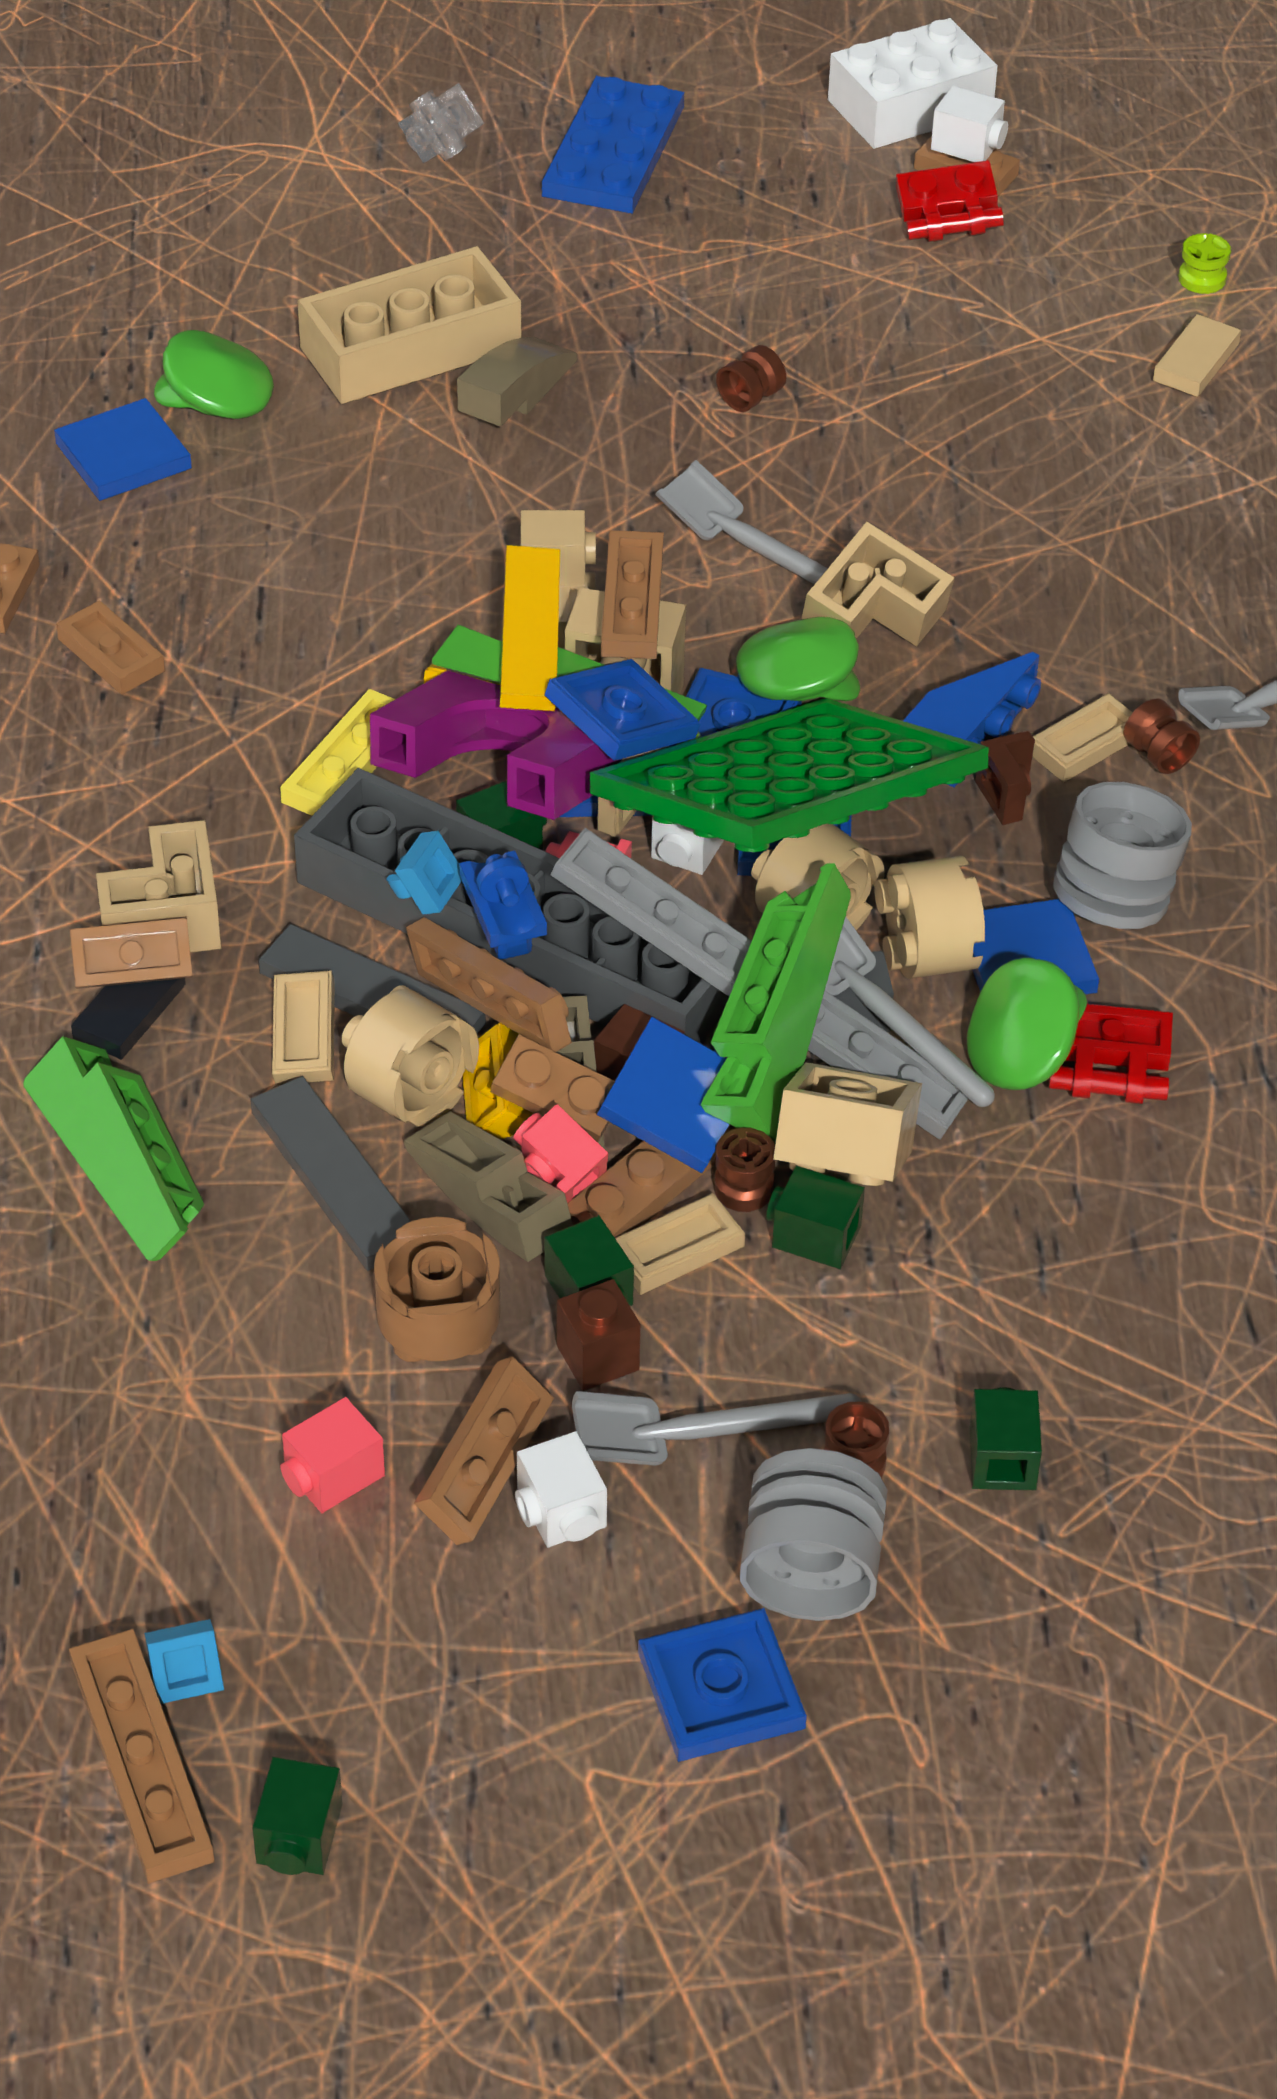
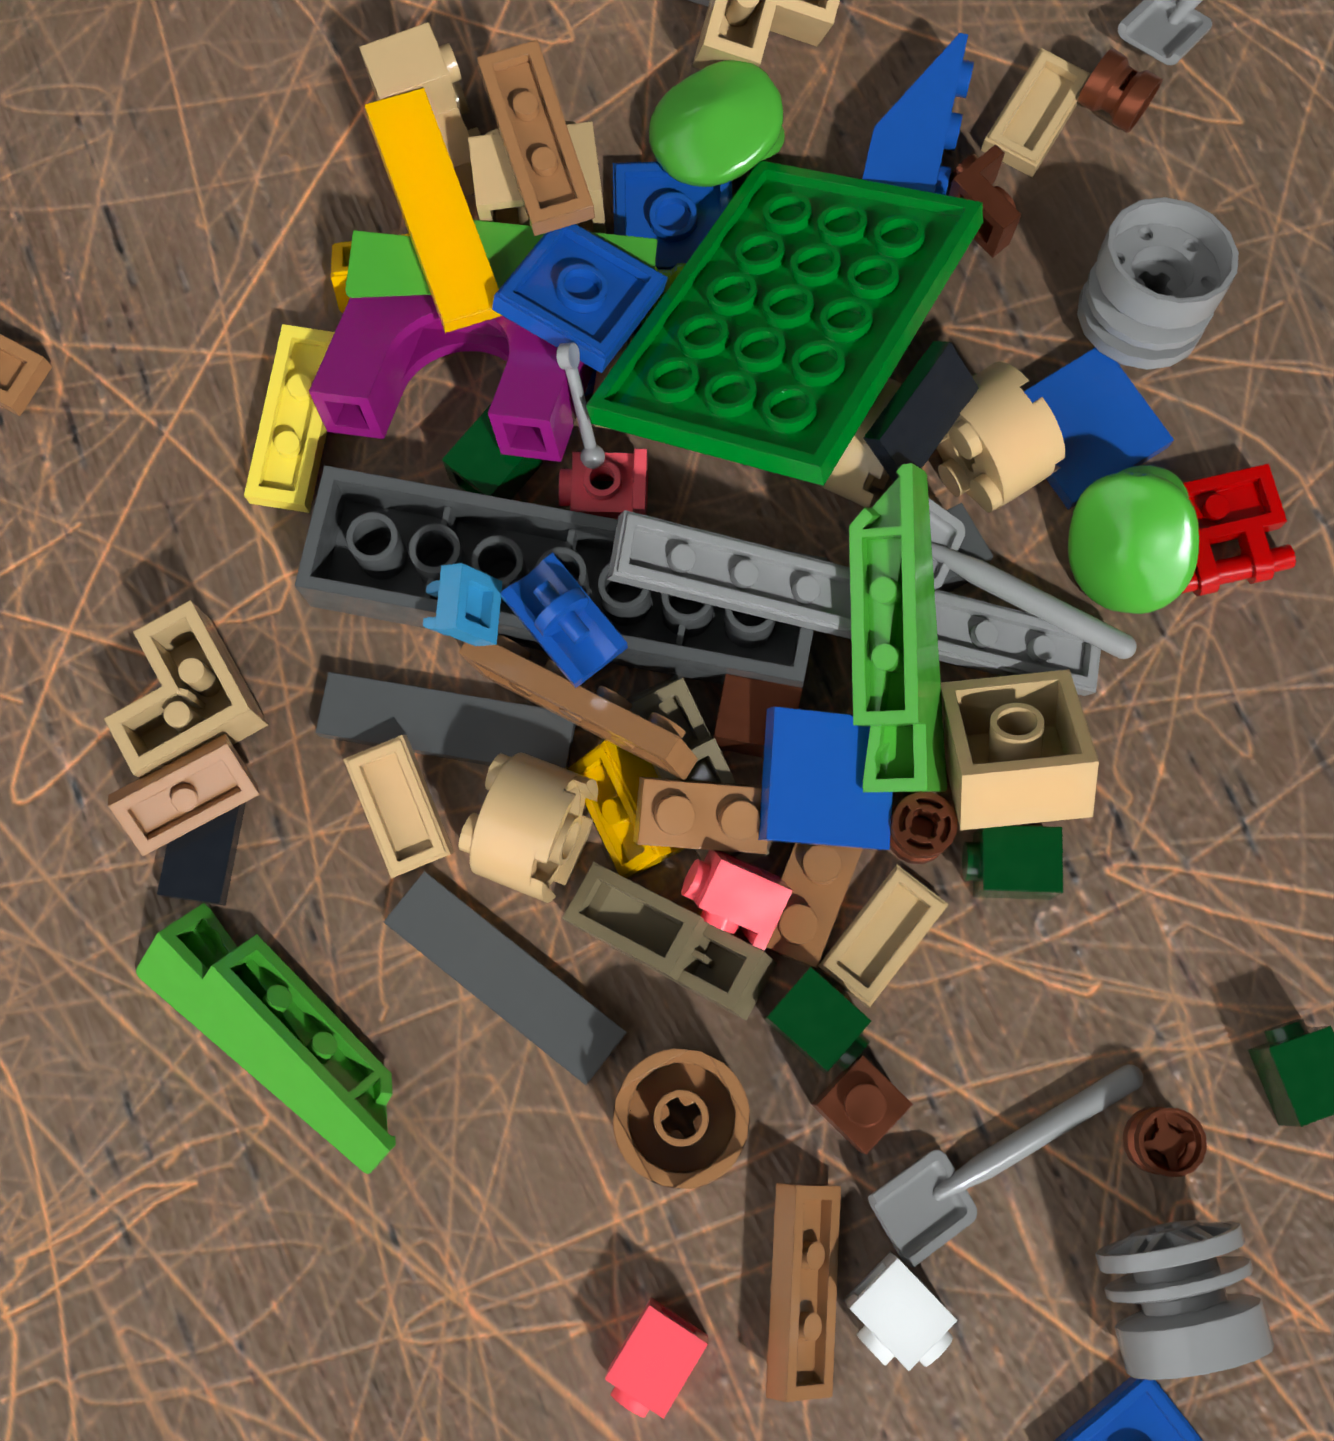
camera: 15 degrees left, 30 degrees up
none -> light grey hinge [556,342,605,469]
none -> black tile [863,341,979,482]

